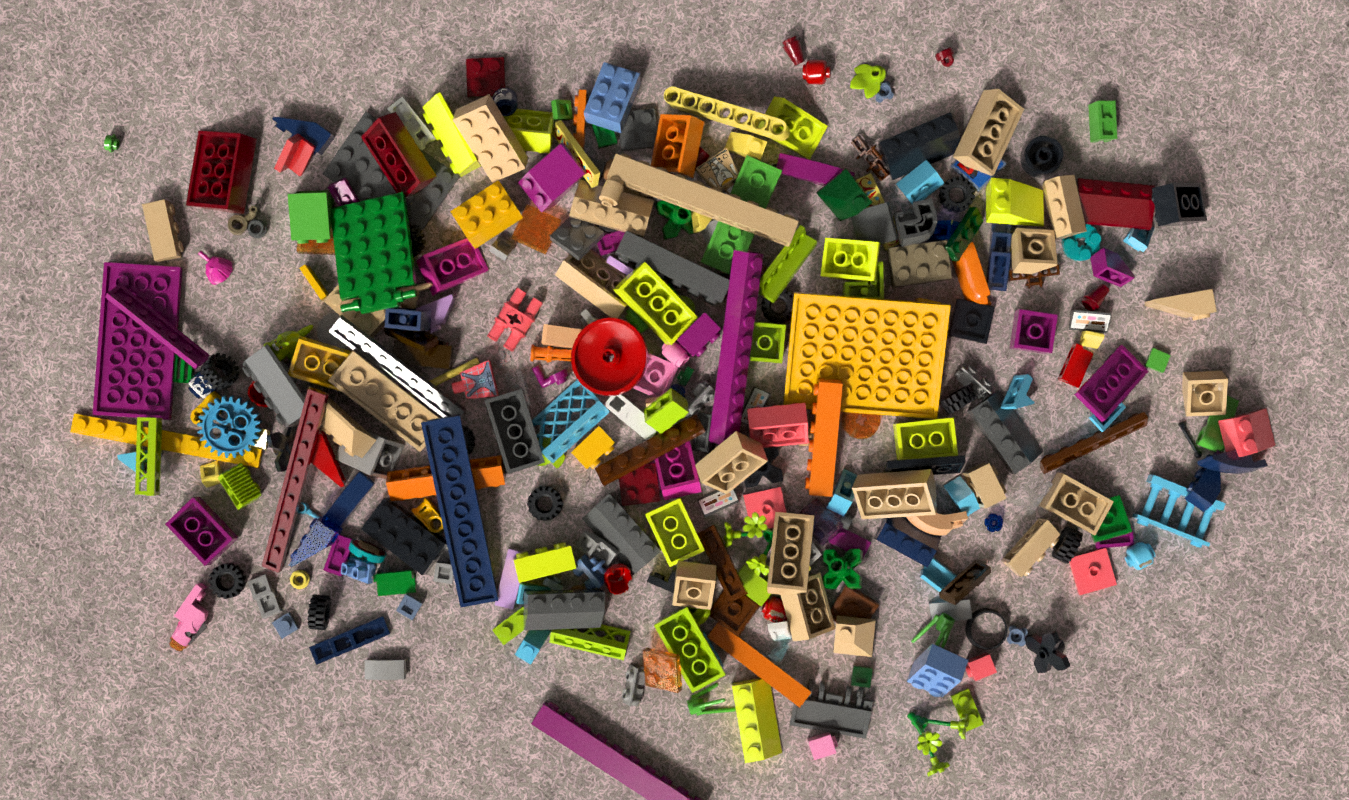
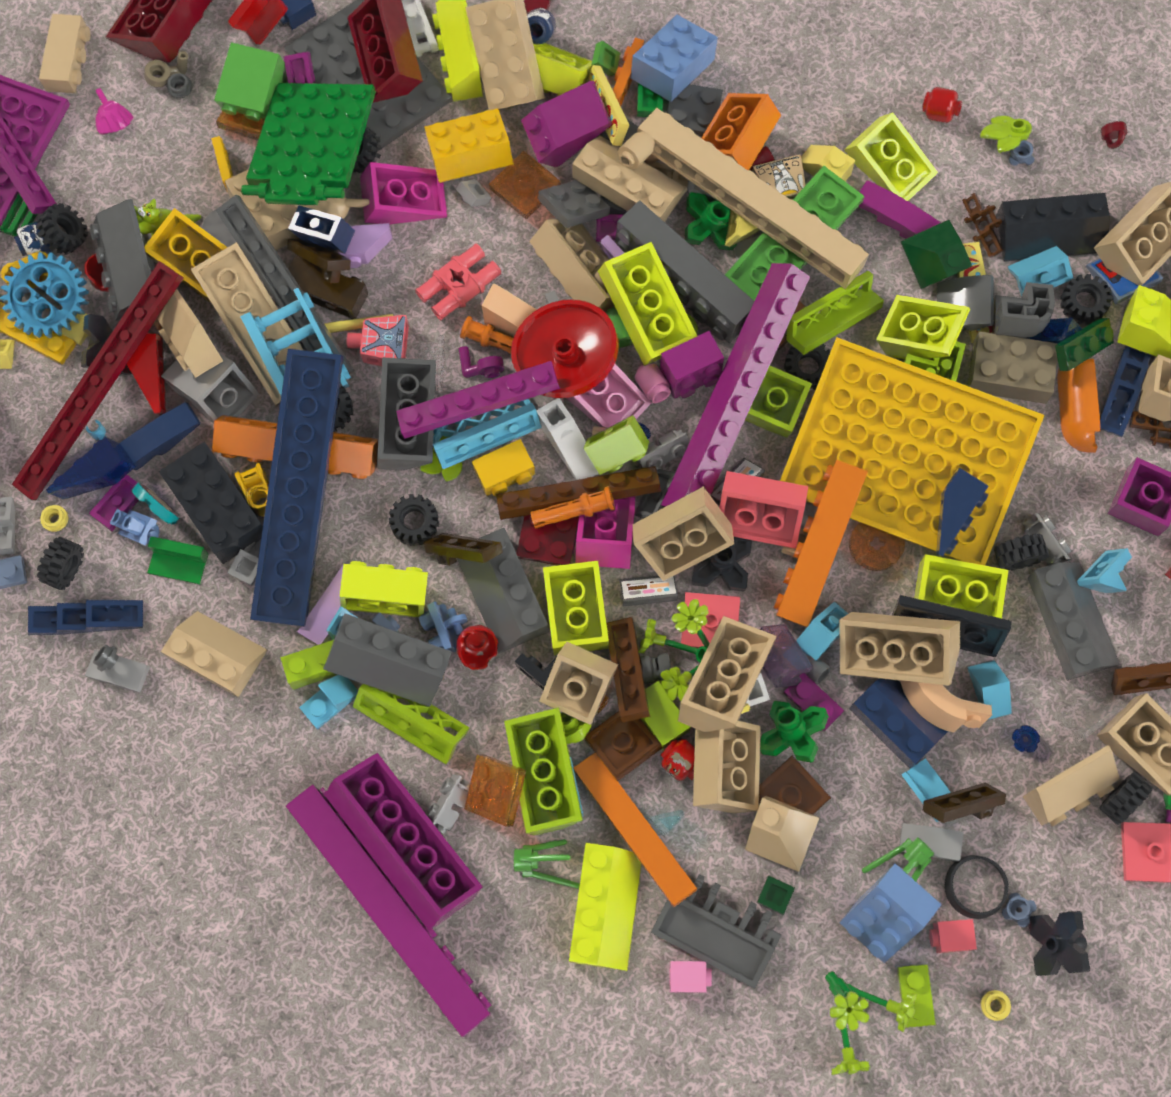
camera: 15 degrees right, 15 degrees down
lime brick [218,463,261,510] -> none
sand blue plate [396,594,423,620] -> none
clear hand [494,349,512,376] -> none
light grey slope [575,530,620,567] -> none
light yellow beam [664,87,790,141] -> none
dark green plate [676,366,694,387] -> none
white plate [768,621,792,641] -> none
dark red cone [782,36,805,66] -> none
black plate [948,298,995,344] -> none
tan brick [962,463,1007,509] -> none
none -> dark grey plate [93,644,119,672]
none -> tan slope [161,611,267,697]
none -> medium azure fence [240,288,351,395]
none -> magenta brick [324,753,483,931]
none -> magenta plate [396,361,560,439]
none -> dark brown hinge [424,533,503,566]
none -> orange pin [531,486,615,528]
none -> dark grey wheel [640,653,671,684]
none -> dark blue slope [936,468,989,557]
none -> light yellow plate [980,990,1011,1021]

